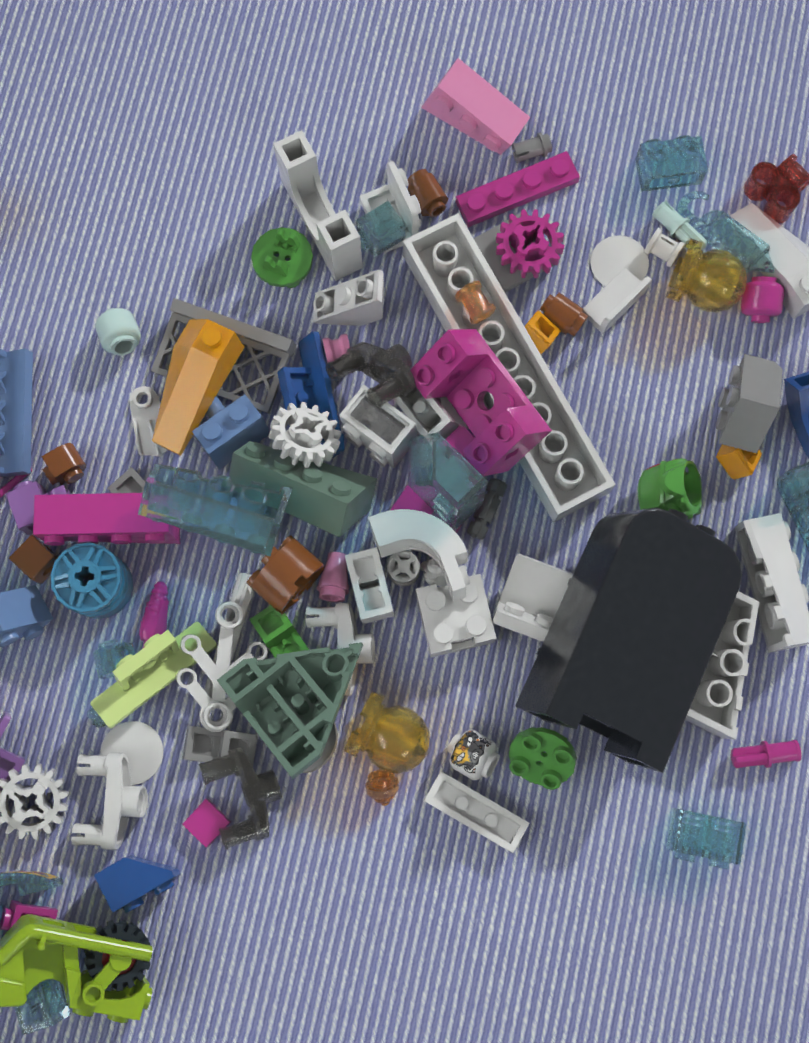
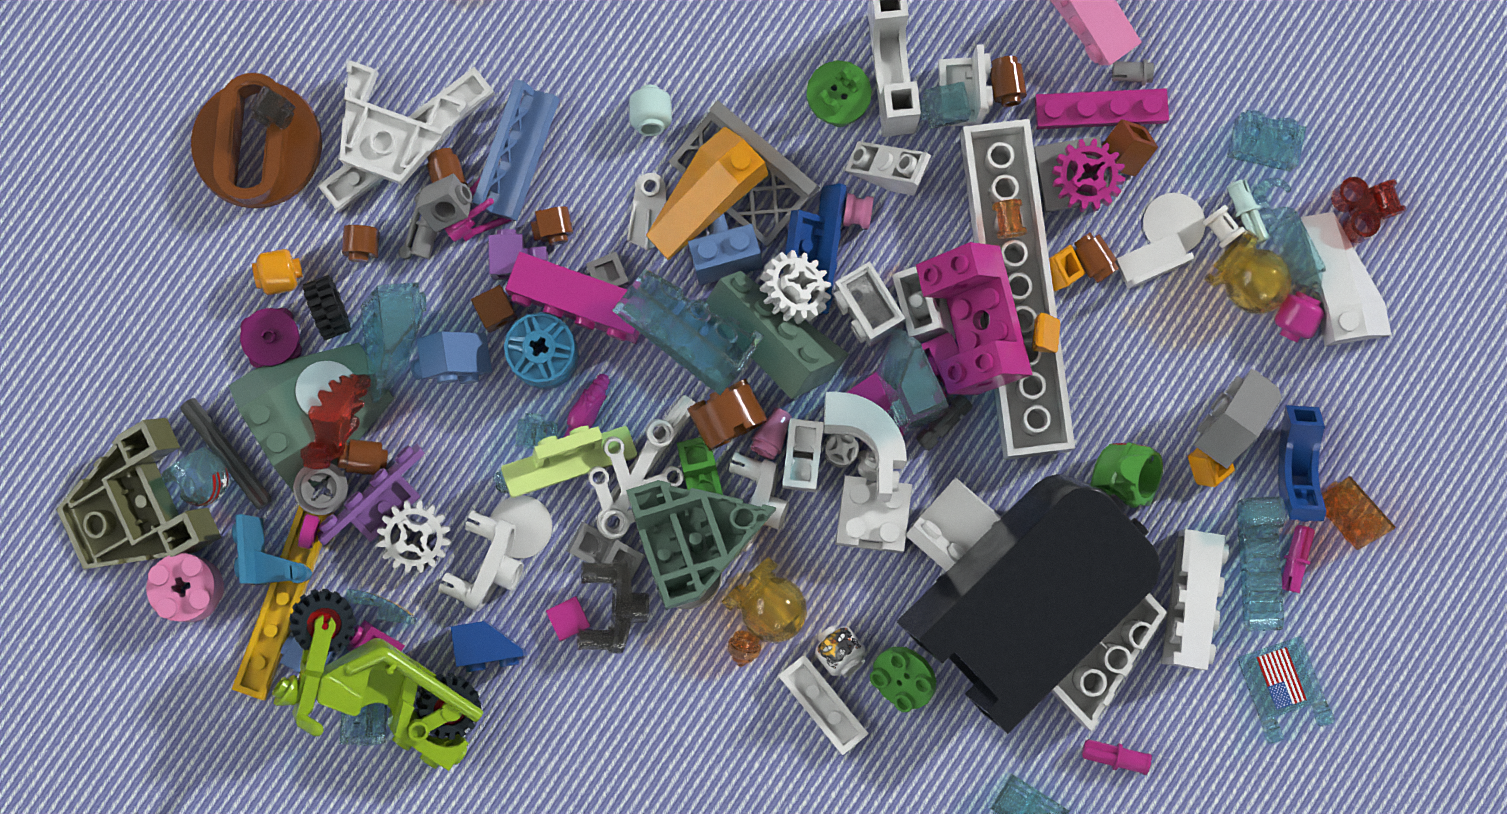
camera: 20 degrees right, 5 degrees up
clear smoke connector [326,342,415,408] -> none
none -> light orange slope [1032,312,1060,353]
none -> dark orange panel [1101,119,1158,176]

